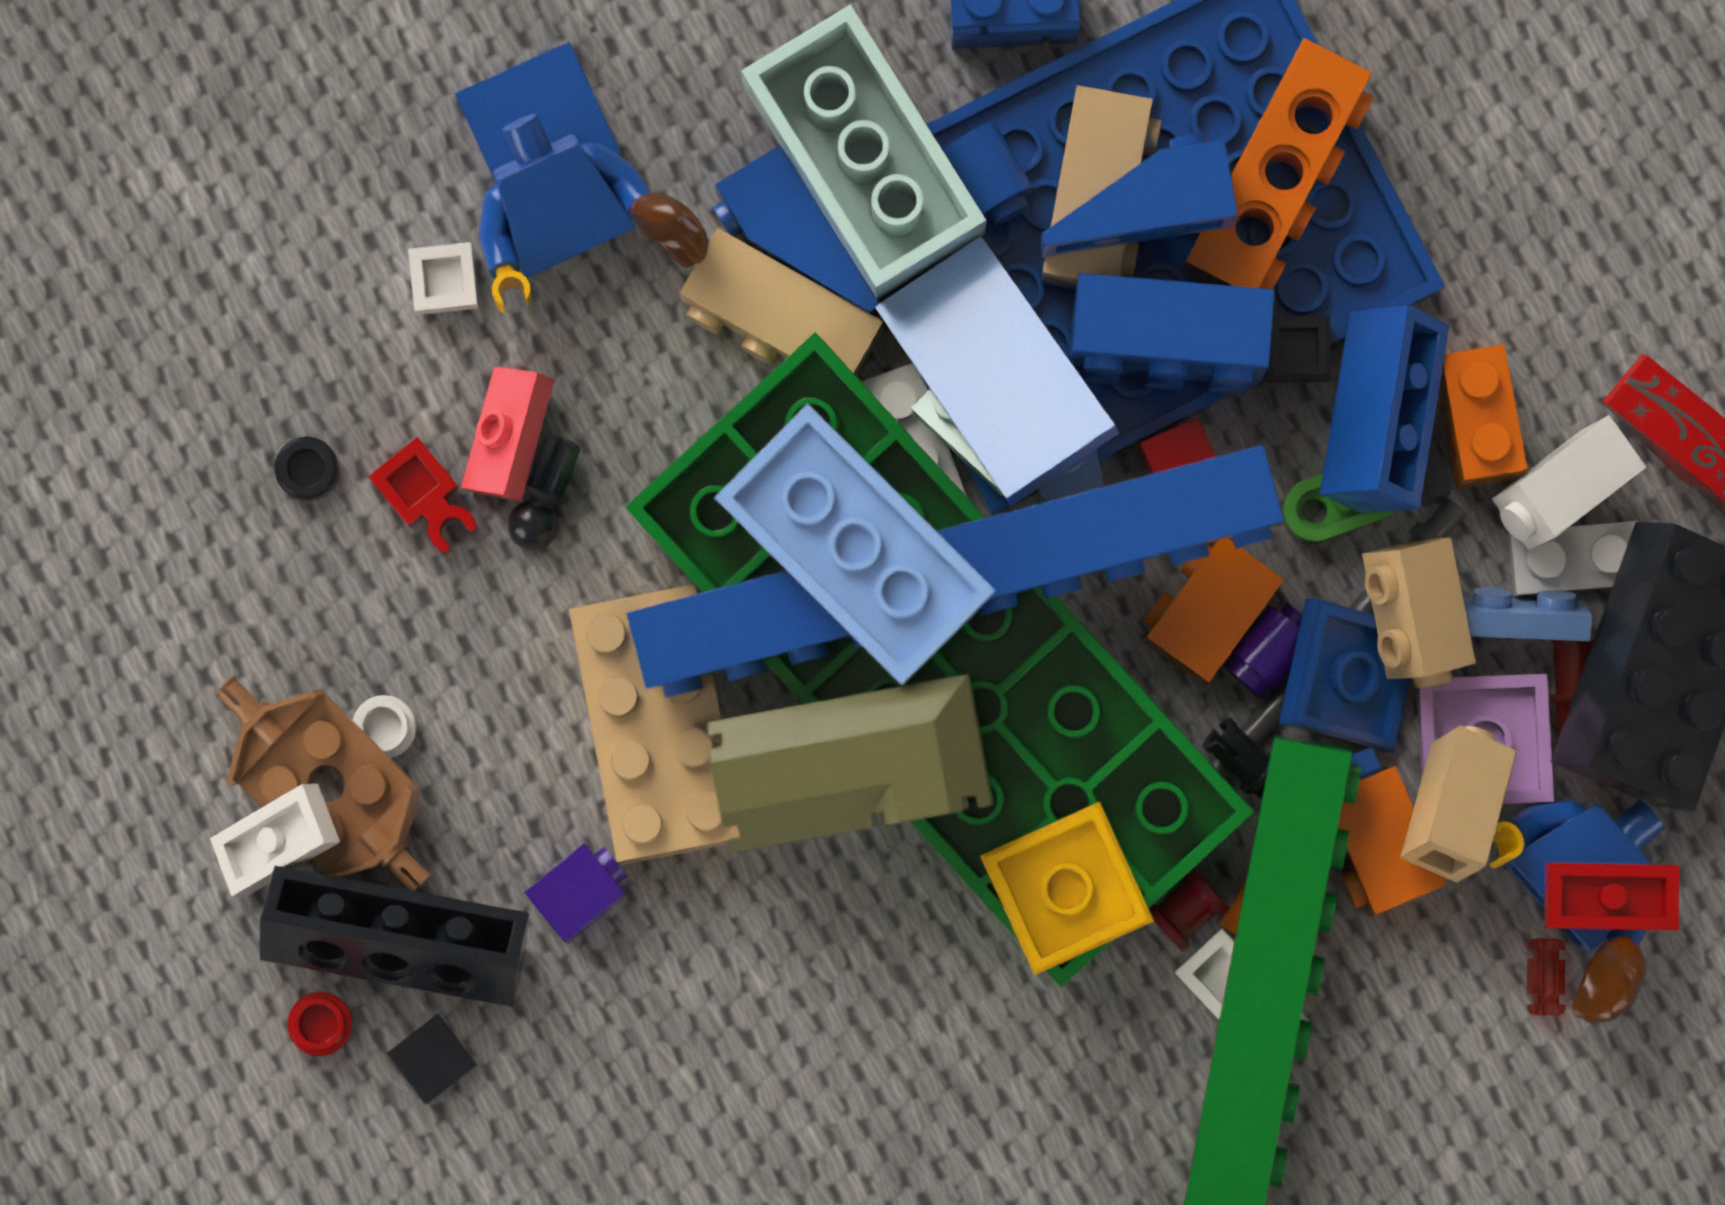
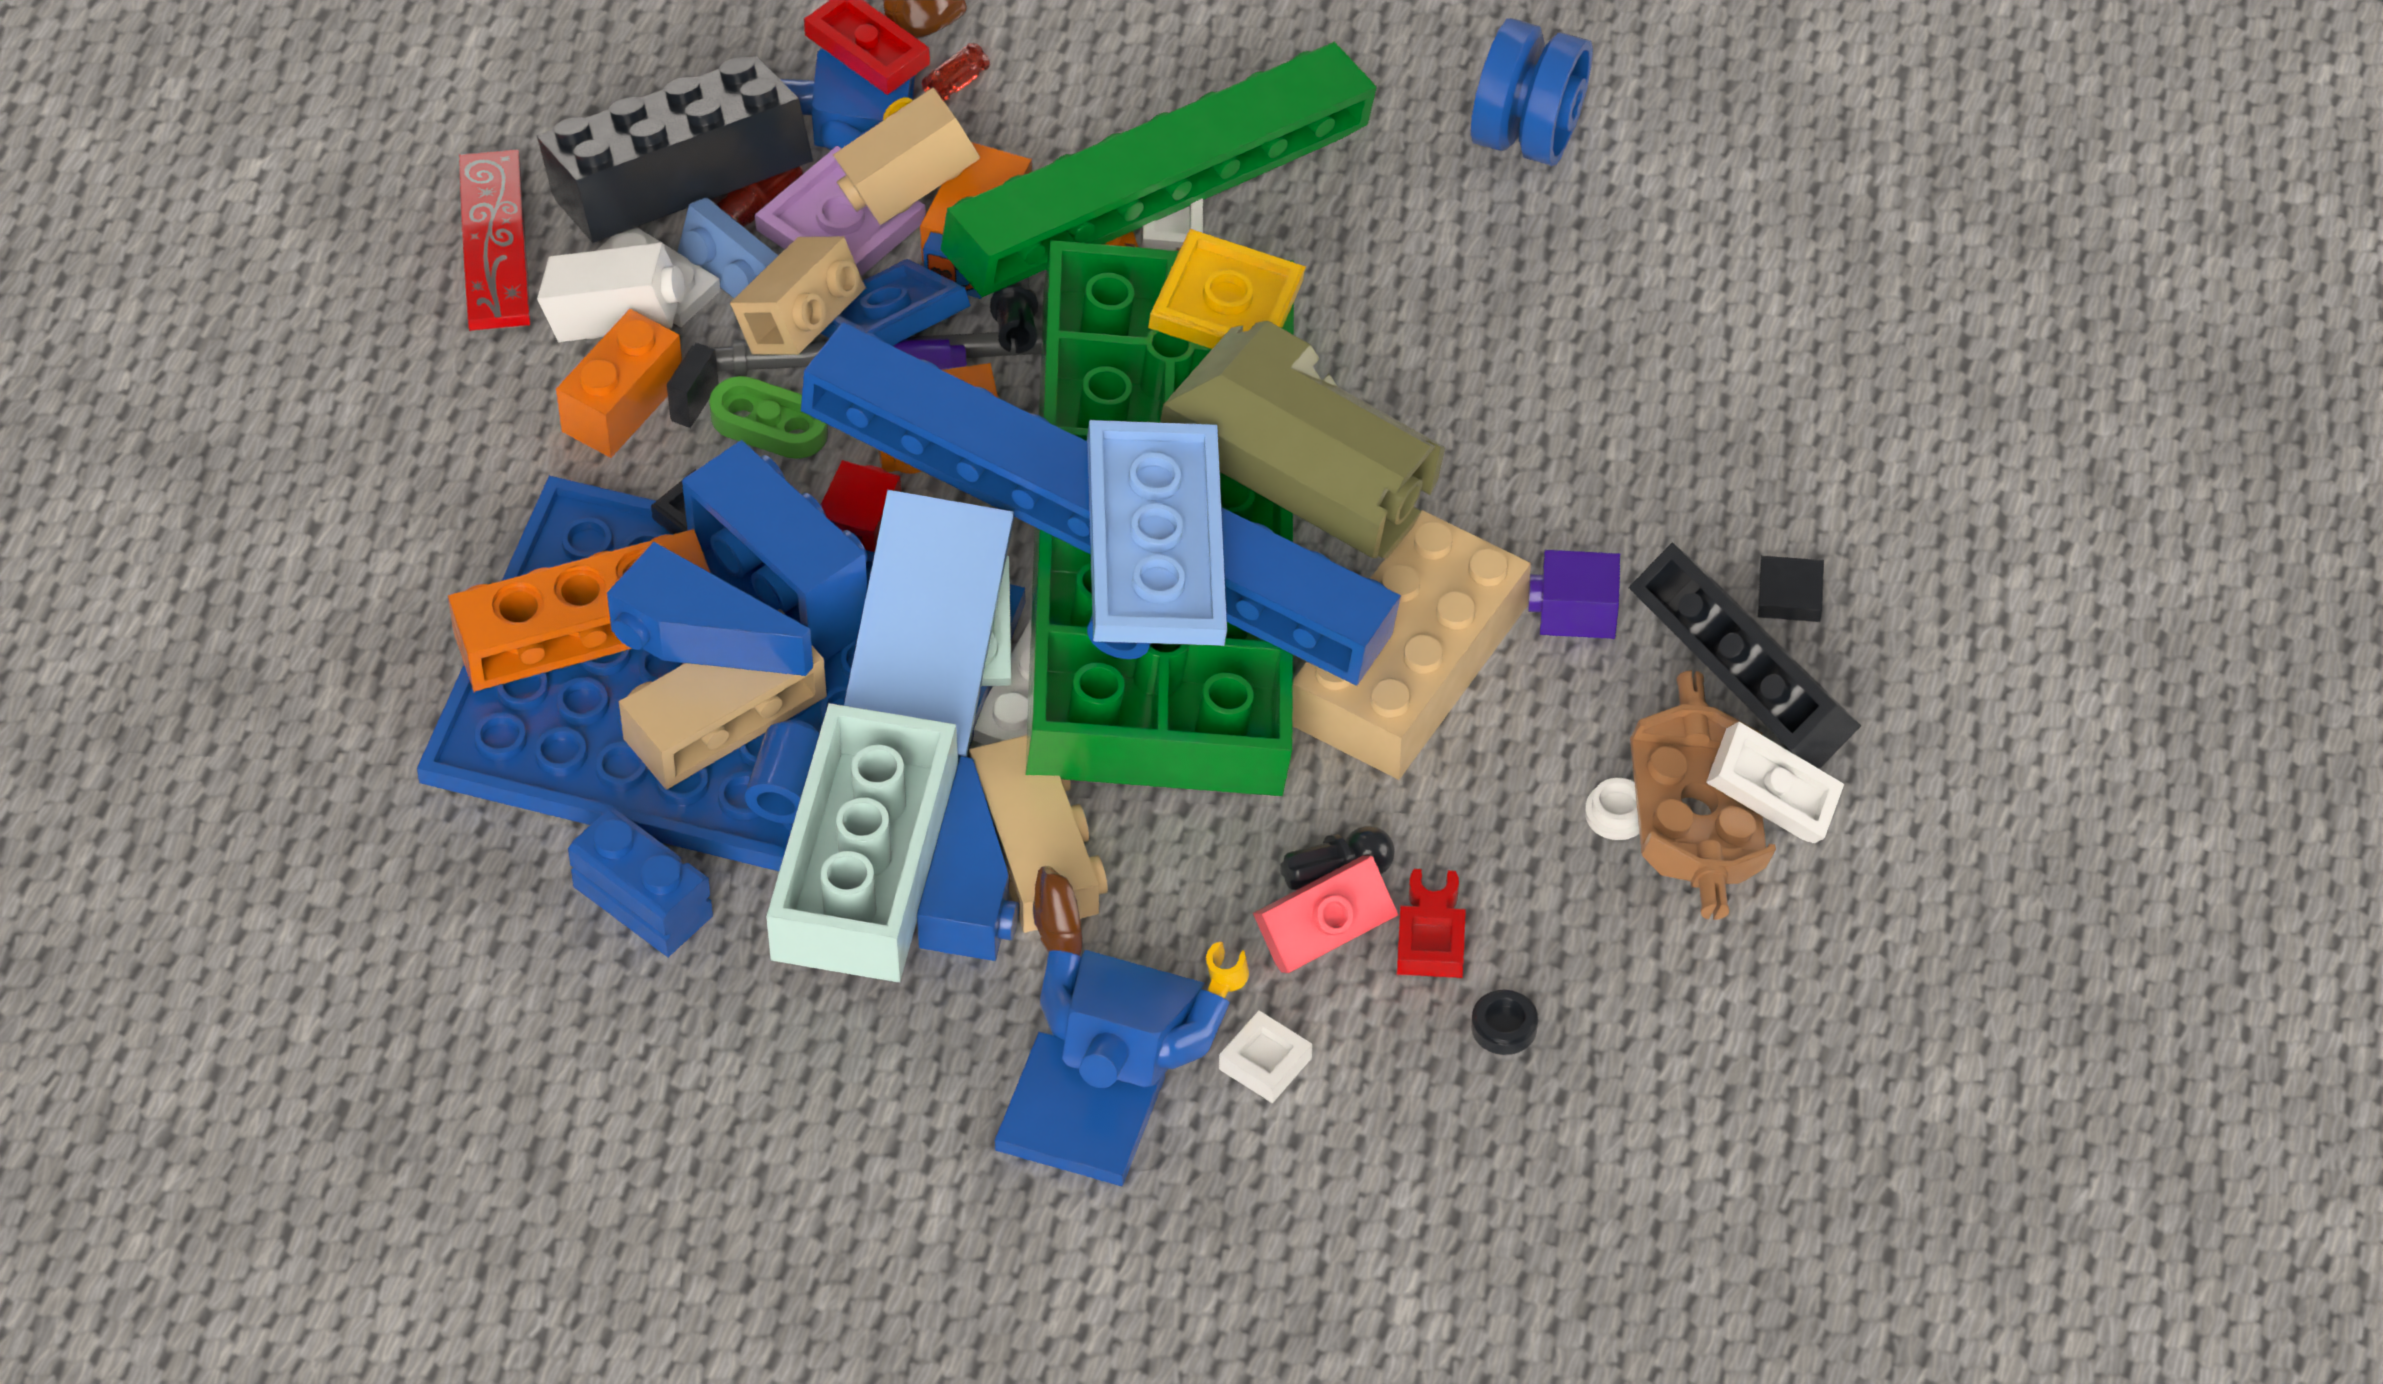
camera: 140 degrees left, 30 degrees down
red plate [288,992,353,1056] -> none
blue brick [1320,305,1449,513] -> none

